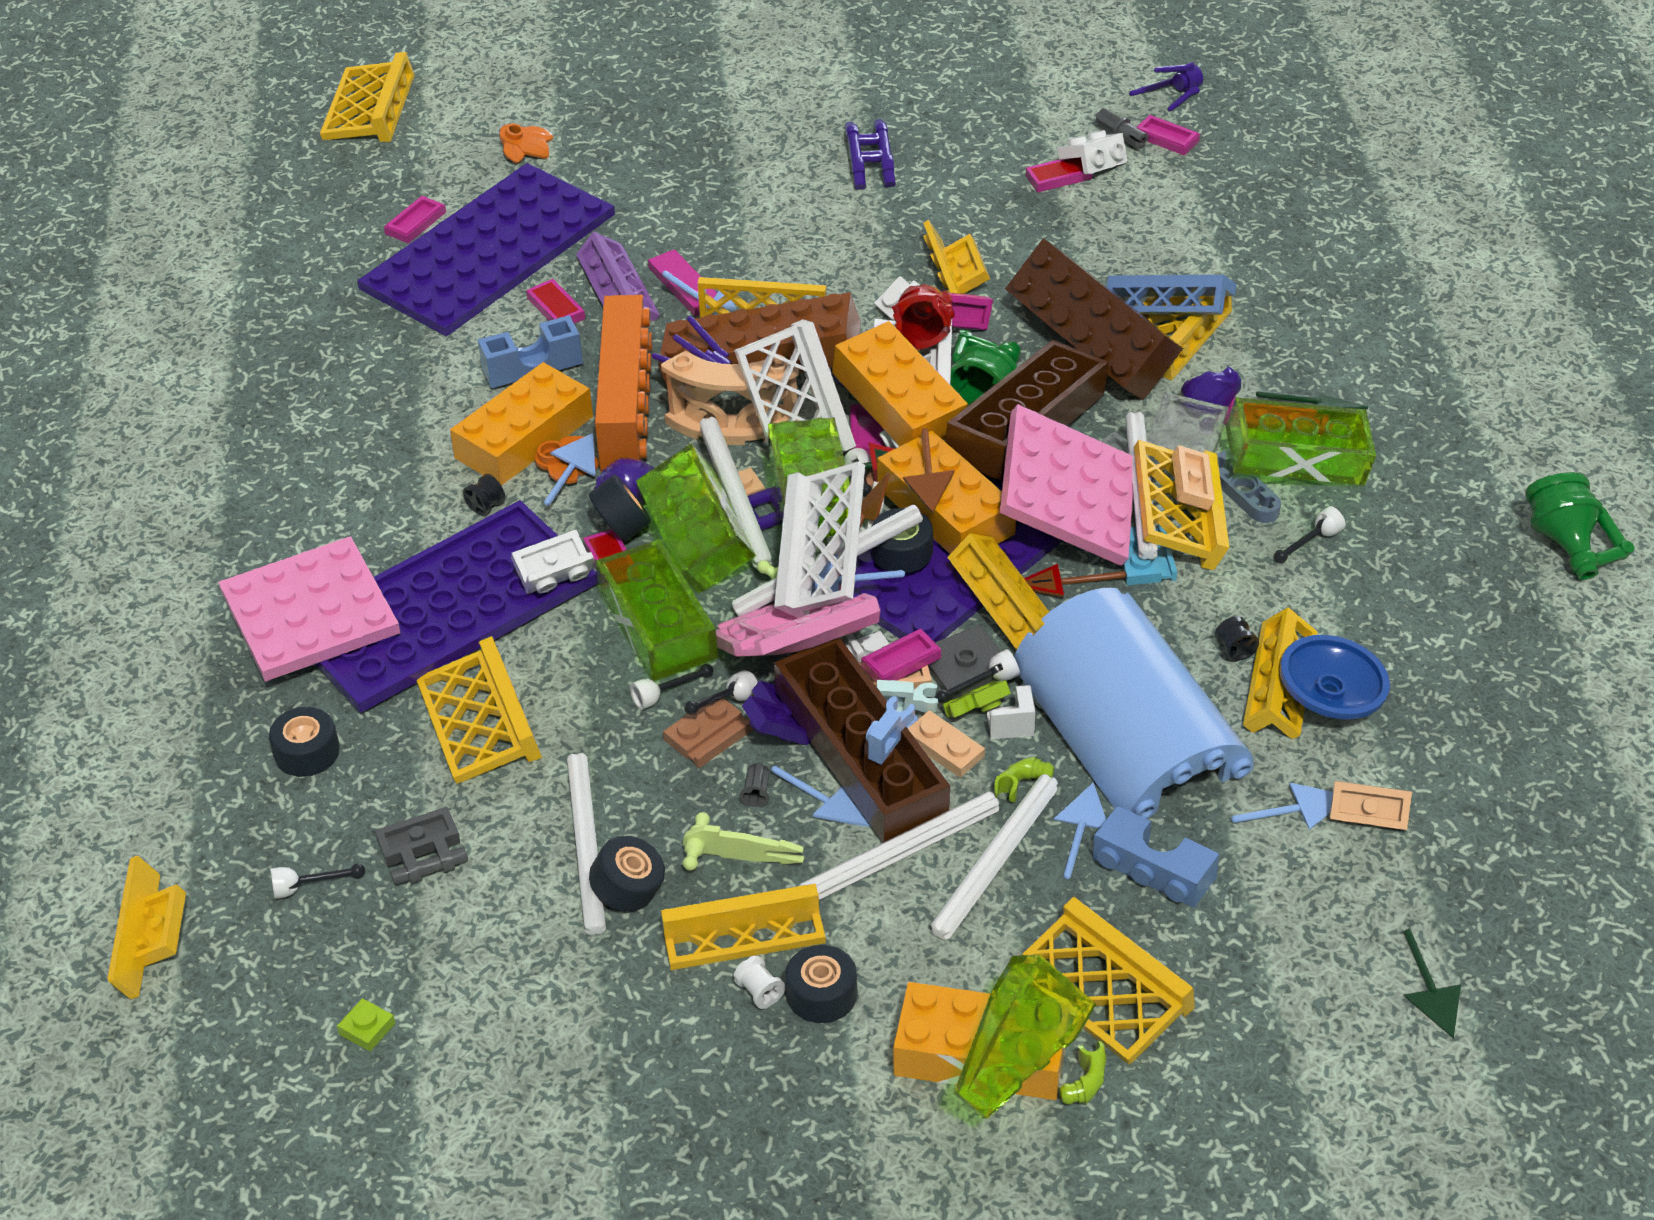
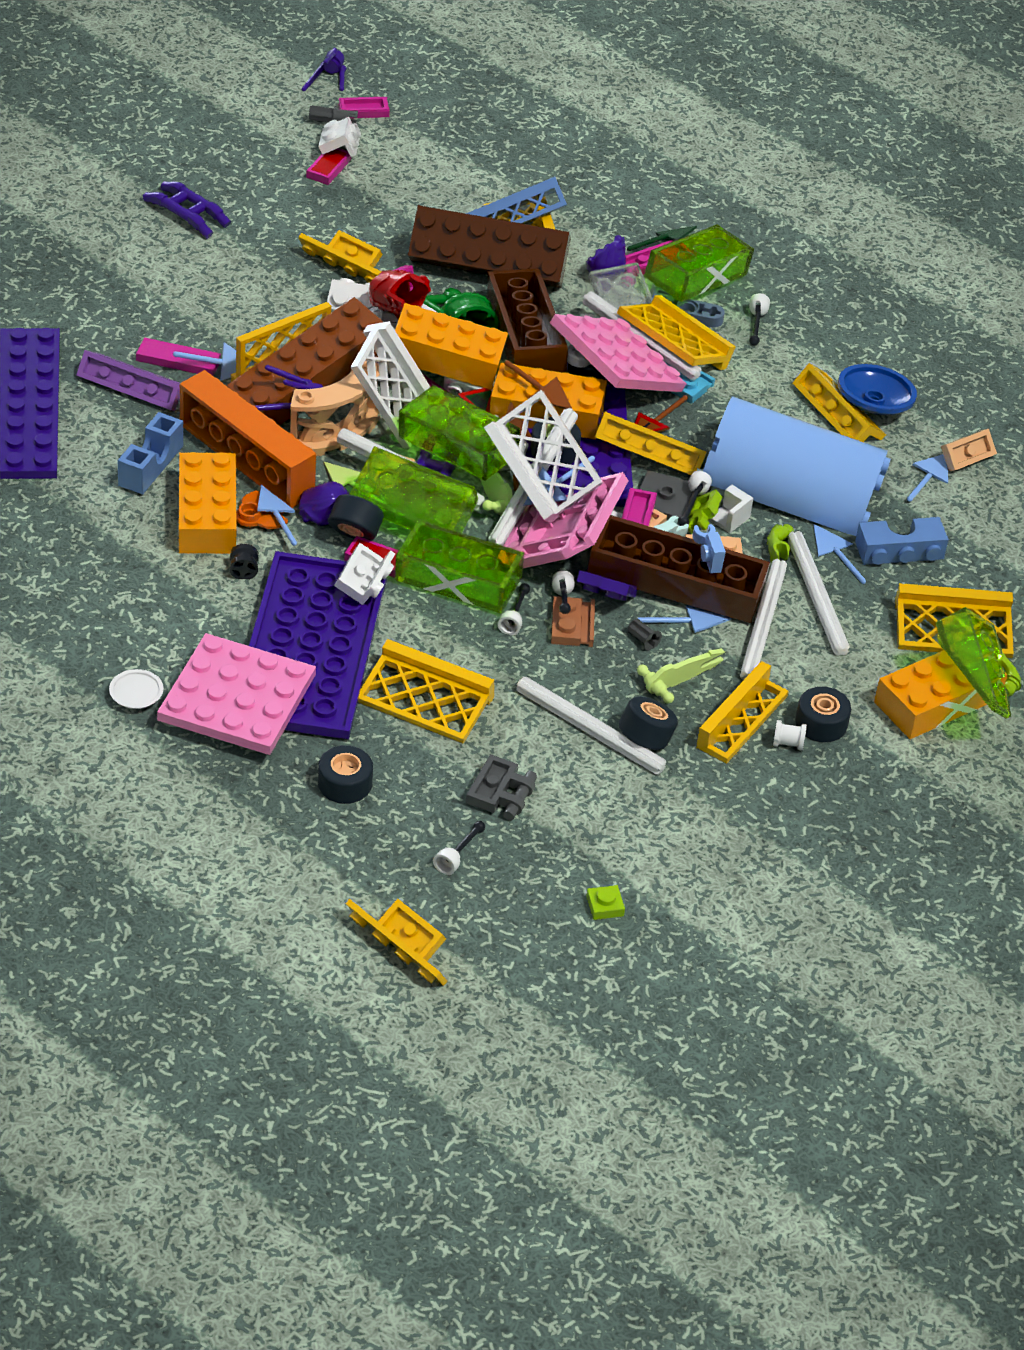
camera: 50 degrees left, 0 degrees up
tile [526,279,585,324] -> none
light nougat plate [1172,445,1215,510] -> none
black wheel [1214,616,1259,662] -> none
green piece [1525,472,1634,580] -> none
none -> white piece [109,669,164,709]

